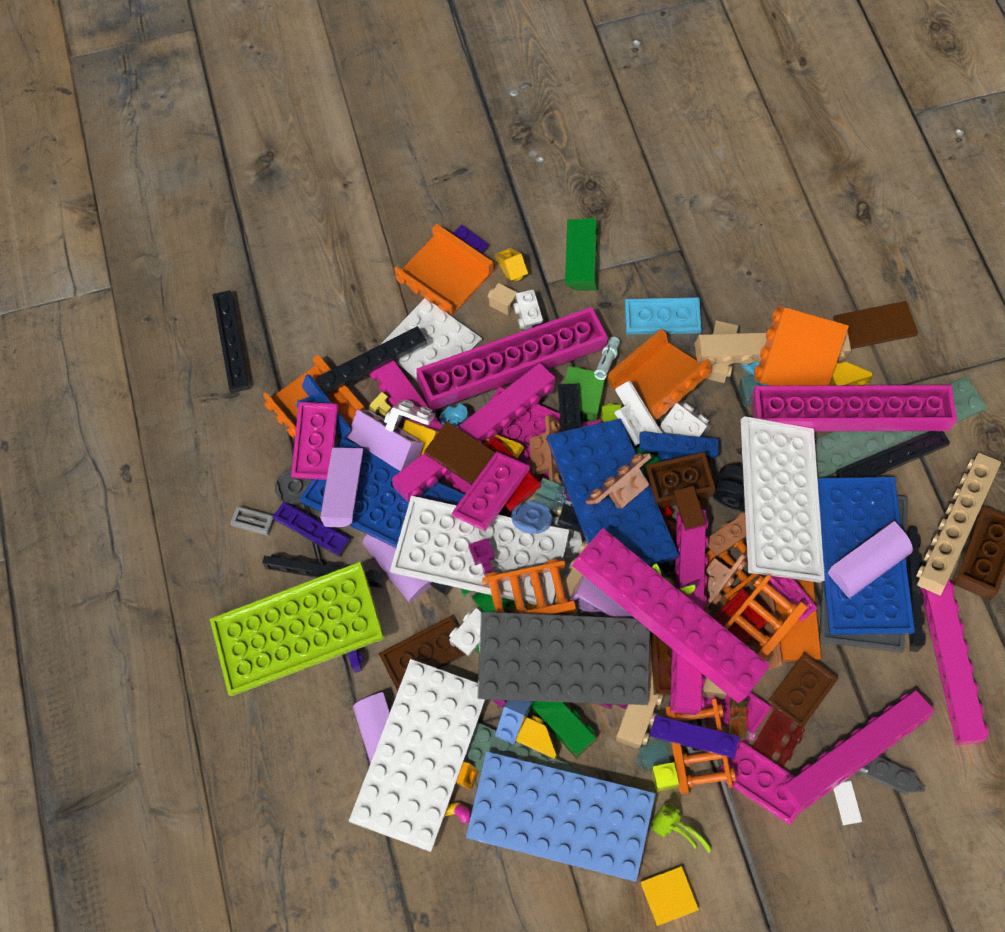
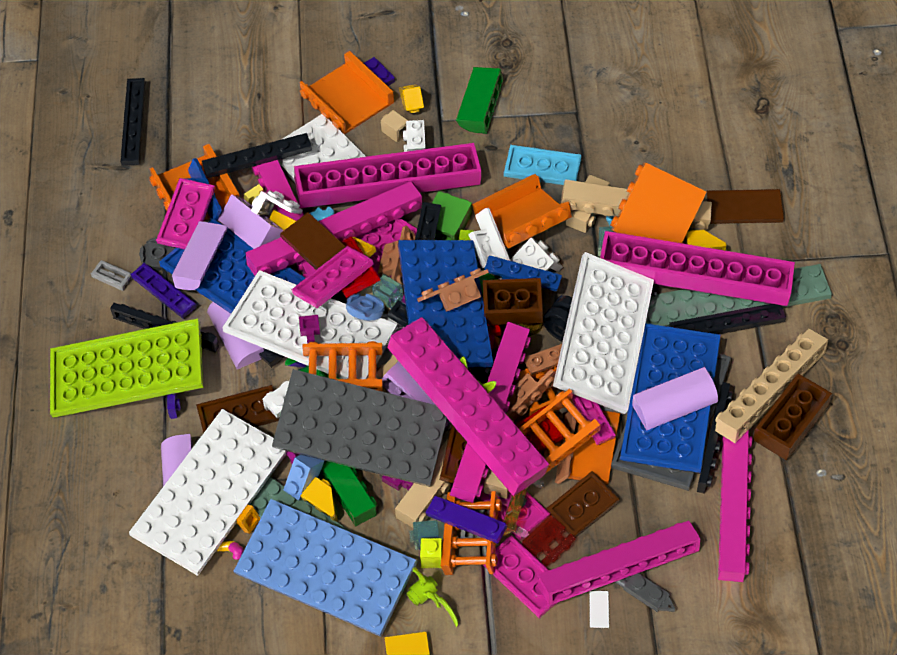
camera: 10 degrees right, 10 degrees down
light aqua pin [594,337,620,380] -> none
reddish brown tile [673,486,705,531] -> none

